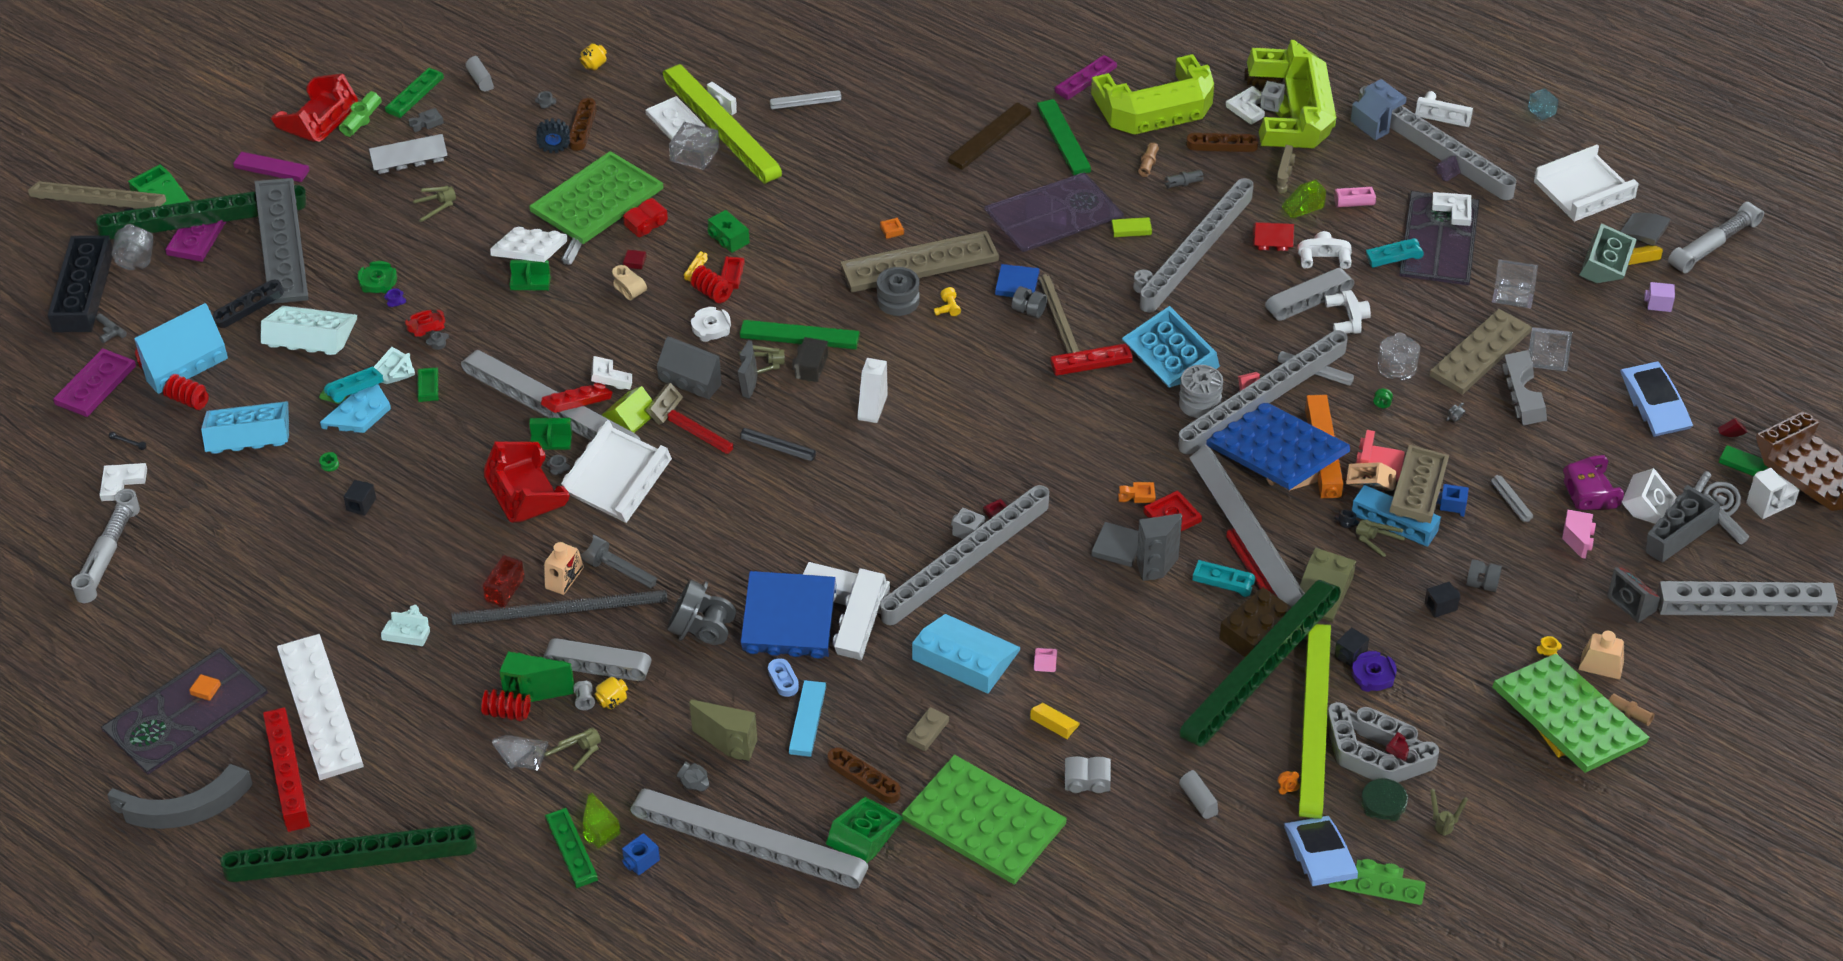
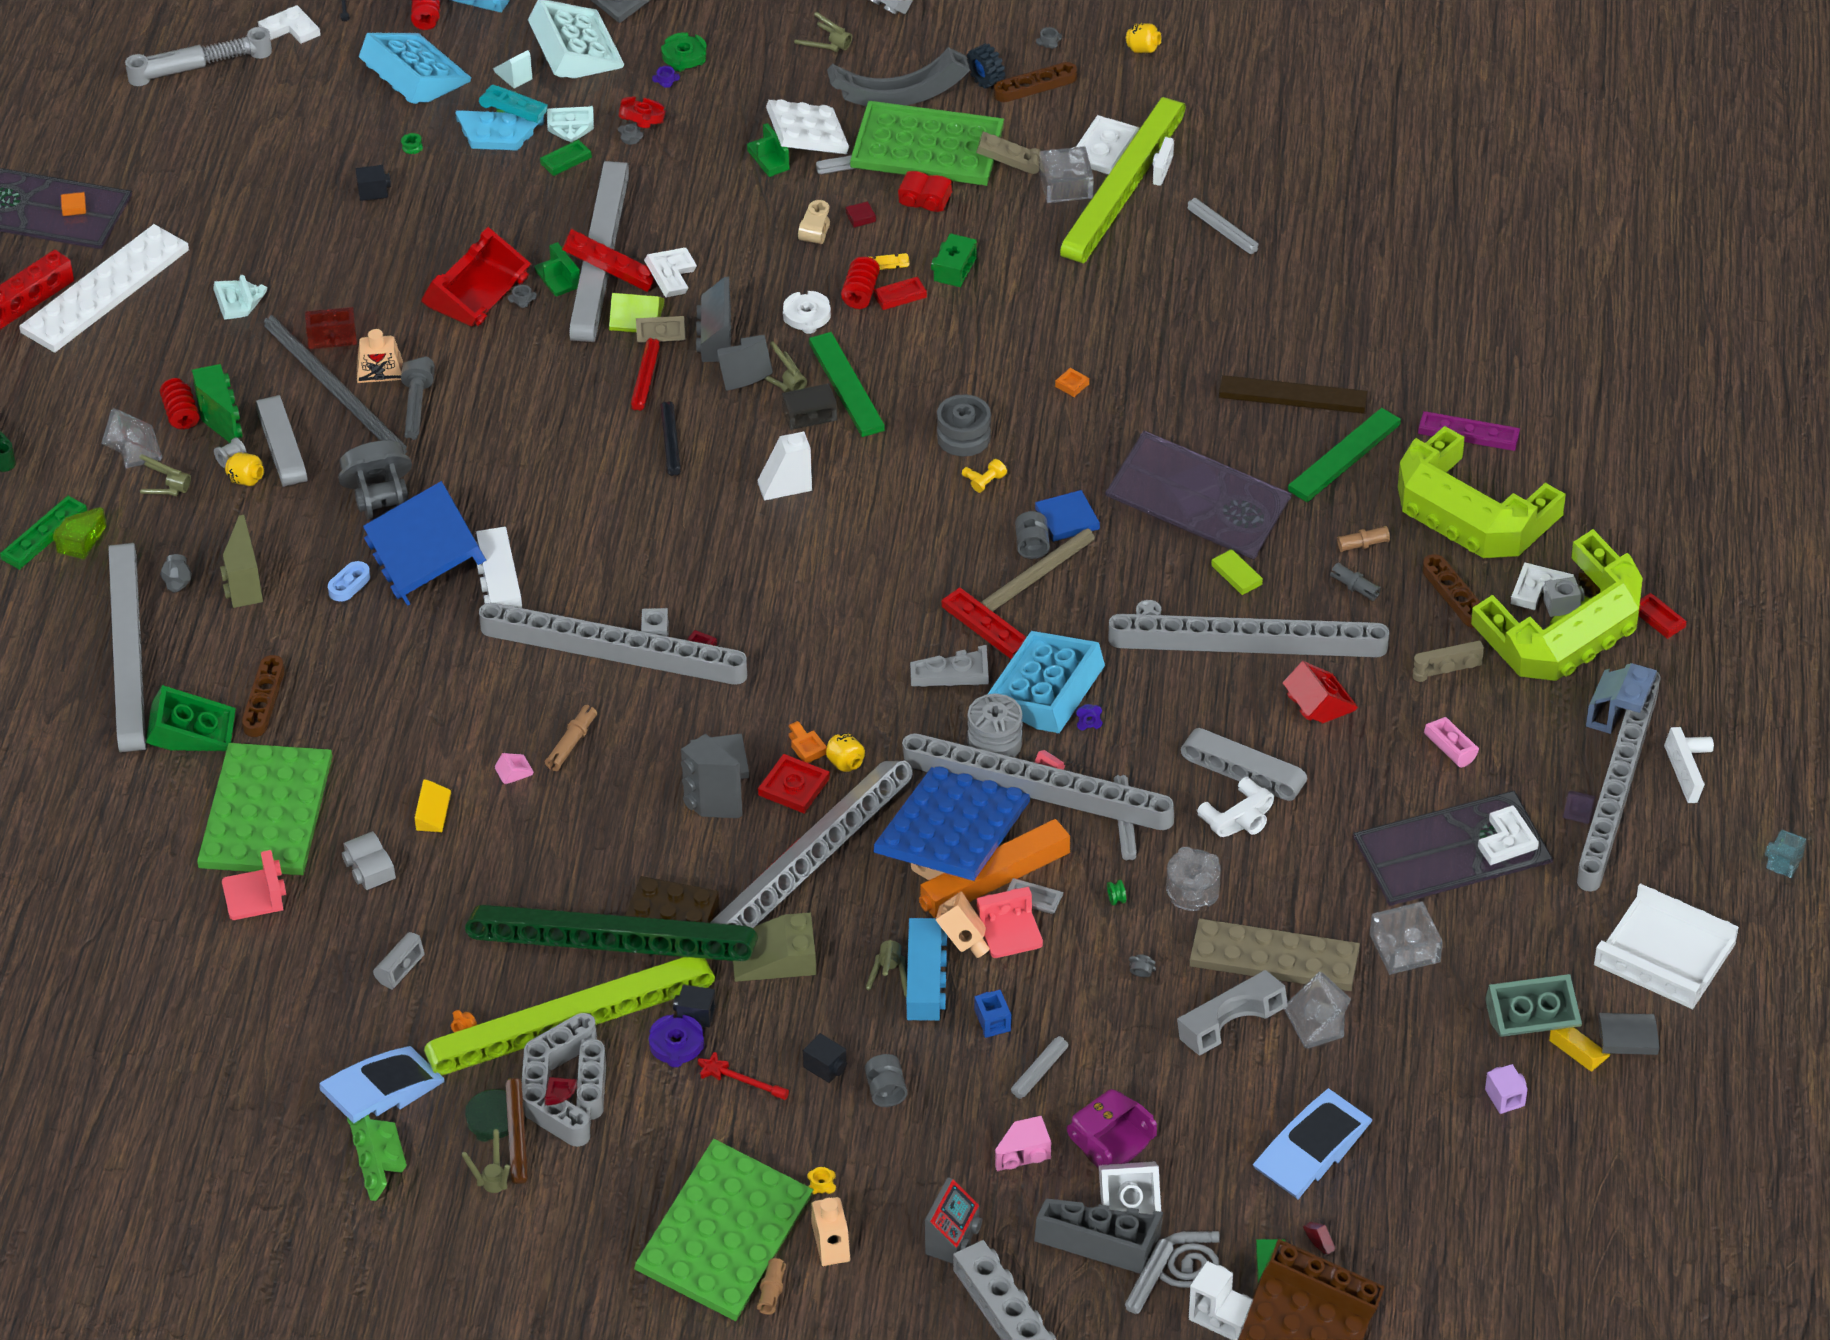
camera: 60 degrees right, 0 degrees up
white panel [561,420,672,523] -> none
blue brick [622,833,660,876] -> none
medium azure tile [789,680,826,757] -> none
white brick [833,569,887,660] -> none
dark tan plate [841,231,999,293] -> none
dark tan plate [907,707,949,752] -> none
medium azure slope [912,614,1020,694] -> none
teal plate [1192,560,1256,597] -> none
clear neon green slope [1282,179,1326,219] -> none
white connector [1297,231,1352,269] -> none
black plate [1334,509,1359,528] -> none
teal plate [1366,238,1424,268] -> none
dark tan plate [1389,445,1449,524] -> none
light grey piece [1668,202,1764,273] -> none
none -> coral bracket [222,850,286,920]
none -> light aqua slope [493,50,532,88]
none -> reddish brown axle [506,1078,528,1184]
none -> medium nougat pin [545,705,597,771]
none -> red piece [698,1052,789,1100]
none -> yellow head [826,733,865,772]
none -> dark grey arch [827,47,970,106]
none -> light grey wing [910,645,989,687]
none -> dark tan plate [976,131,1043,174]
none -> light grey tile [1006,878,1063,914]
none -> dark purple plate [1076,704,1103,730]

